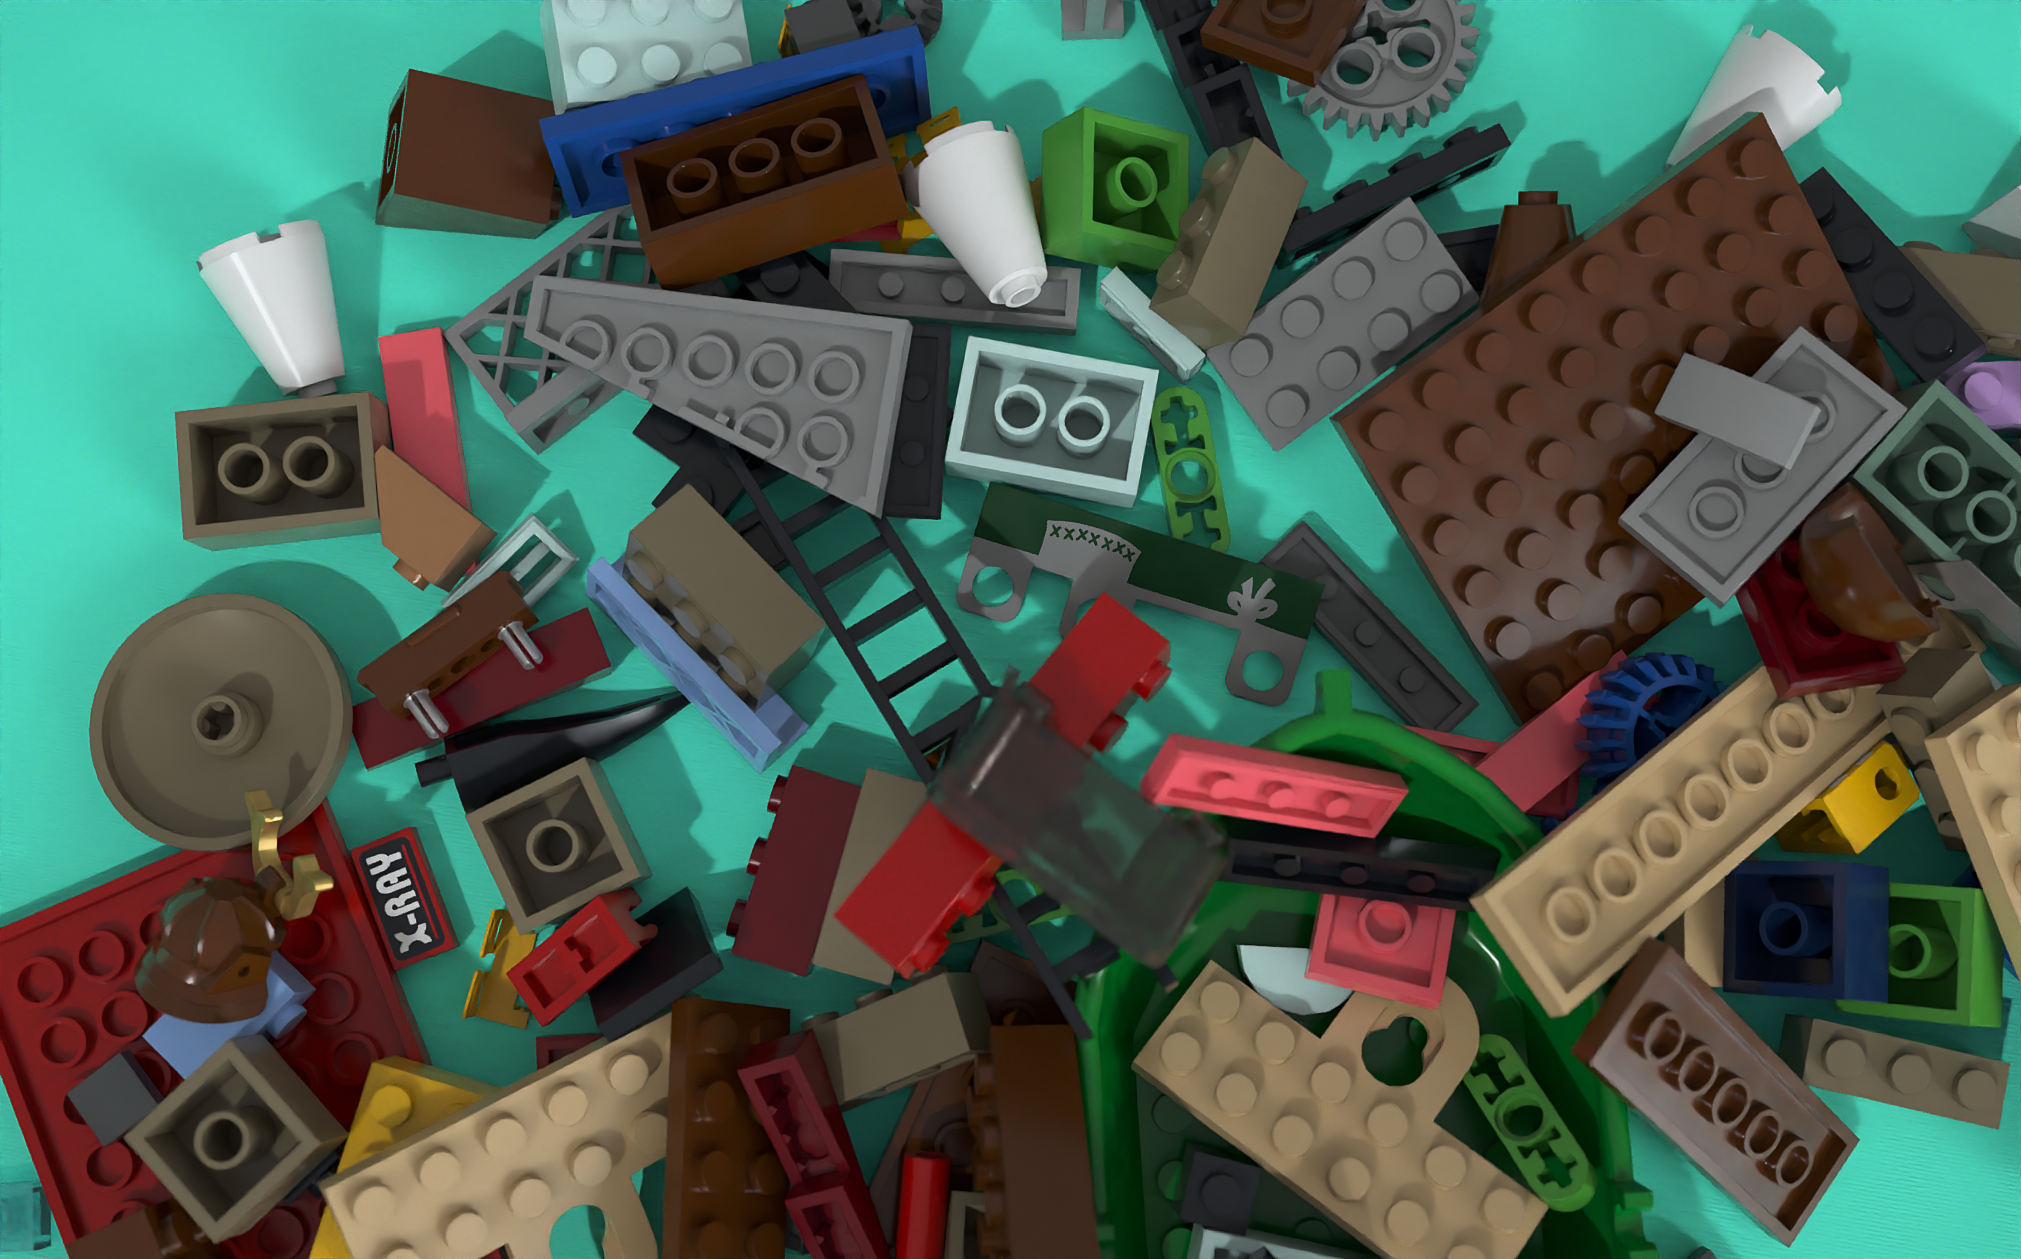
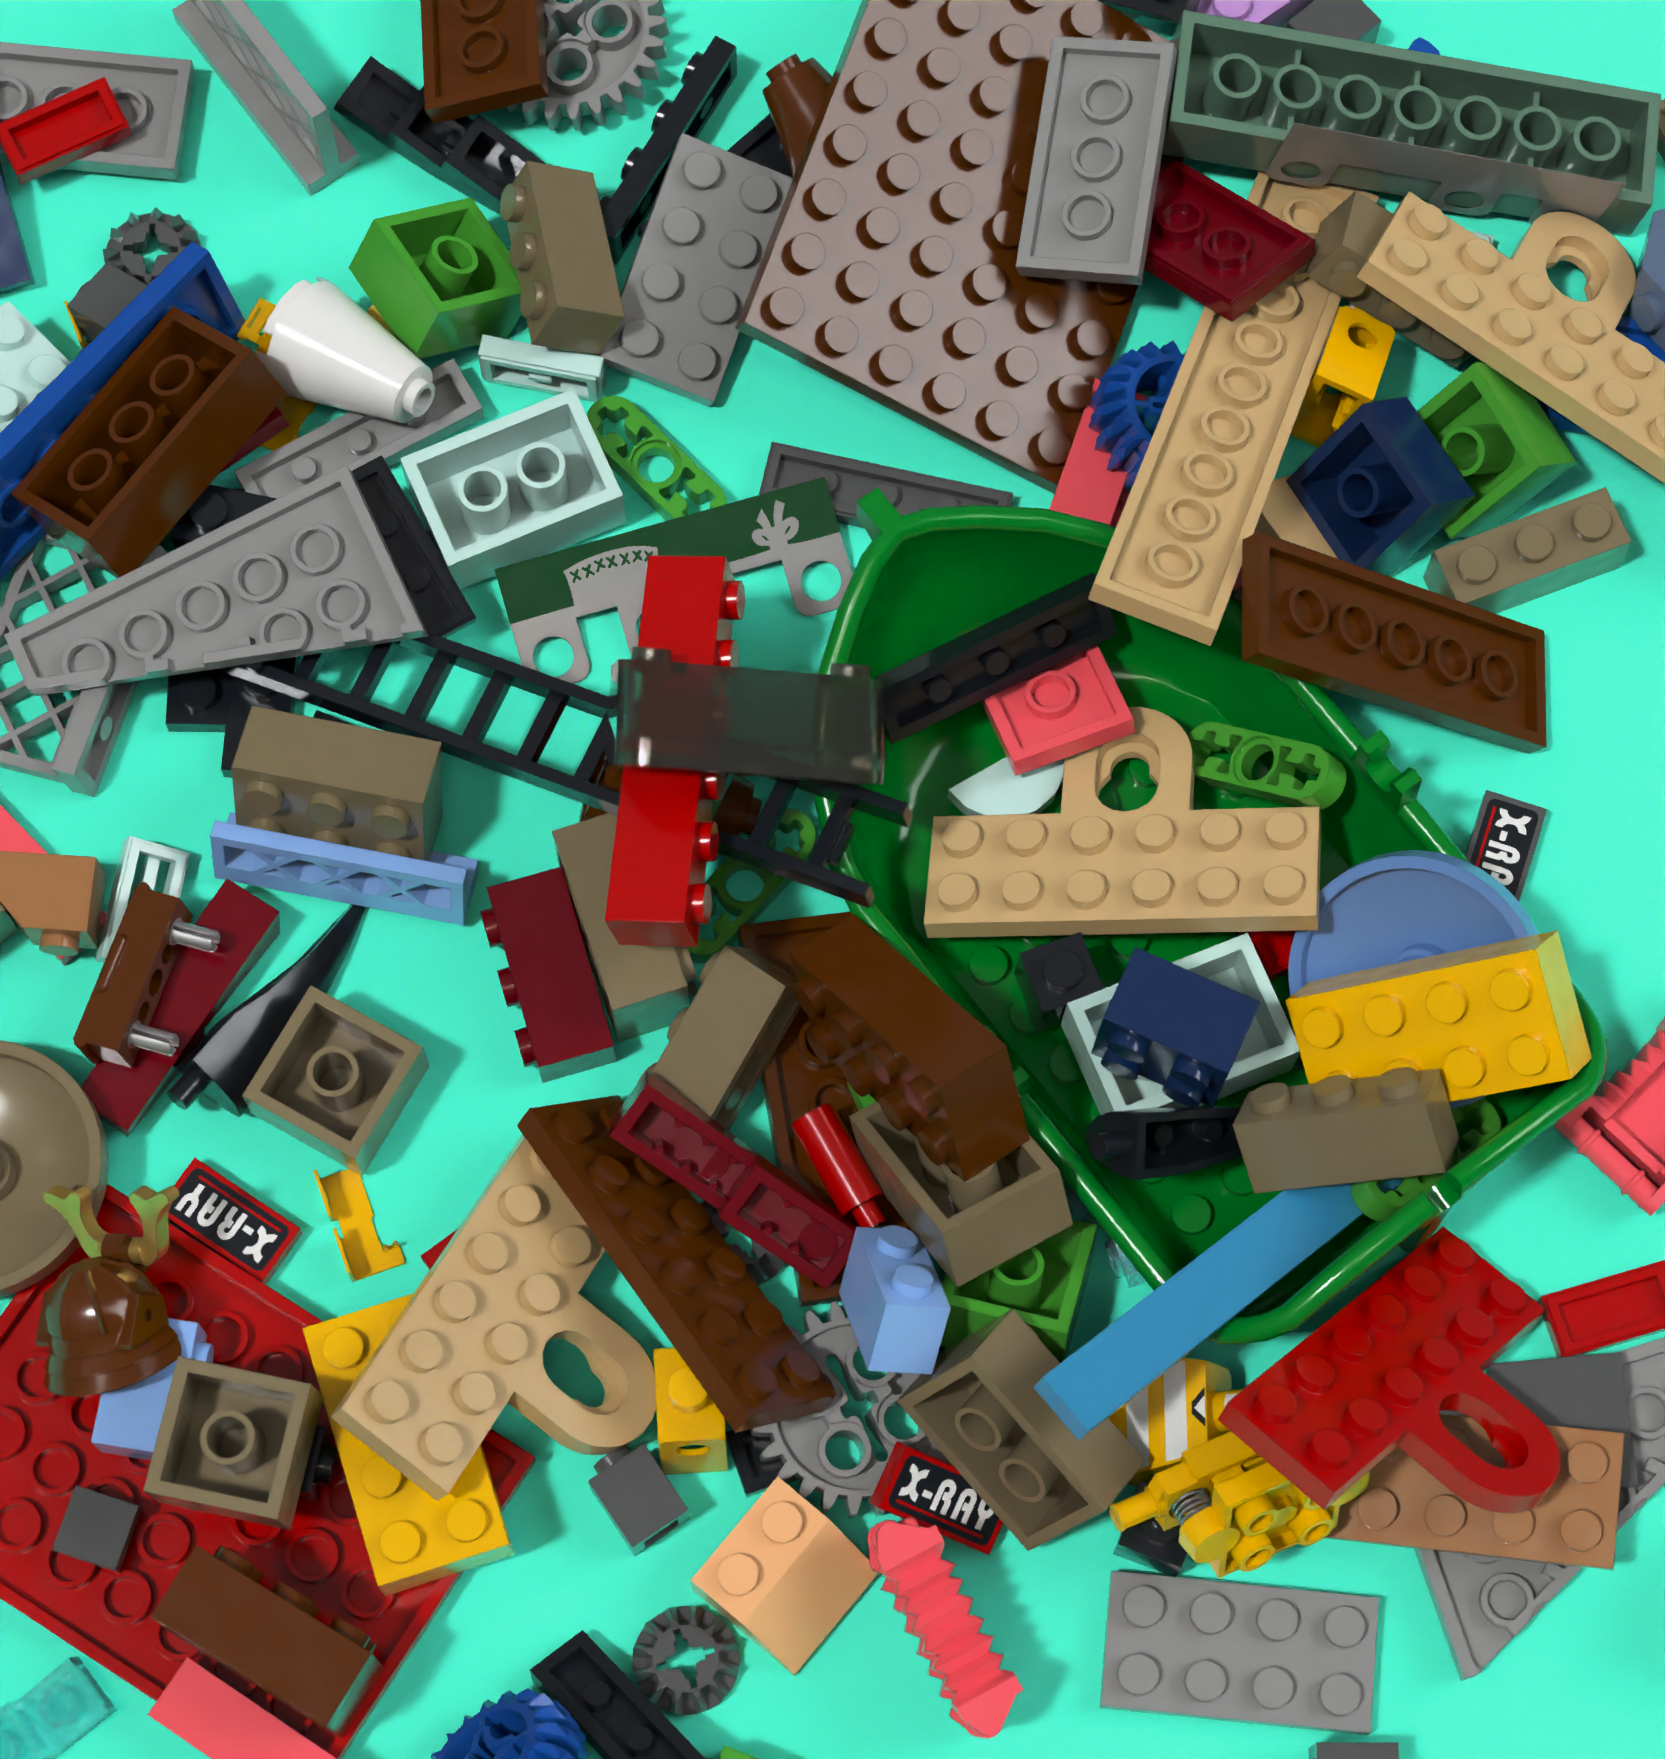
camera: 35 degrees left, 10 degrees down
red hinge [506,887,658,1027] -> none
black tile [588,886,724,1042] -> none
coral tile [1138,733,1409,838] -> none
light grey slope [1654,353,1821,471] -> none
reddish brown cylinder [1798,482,1942,643] -> none

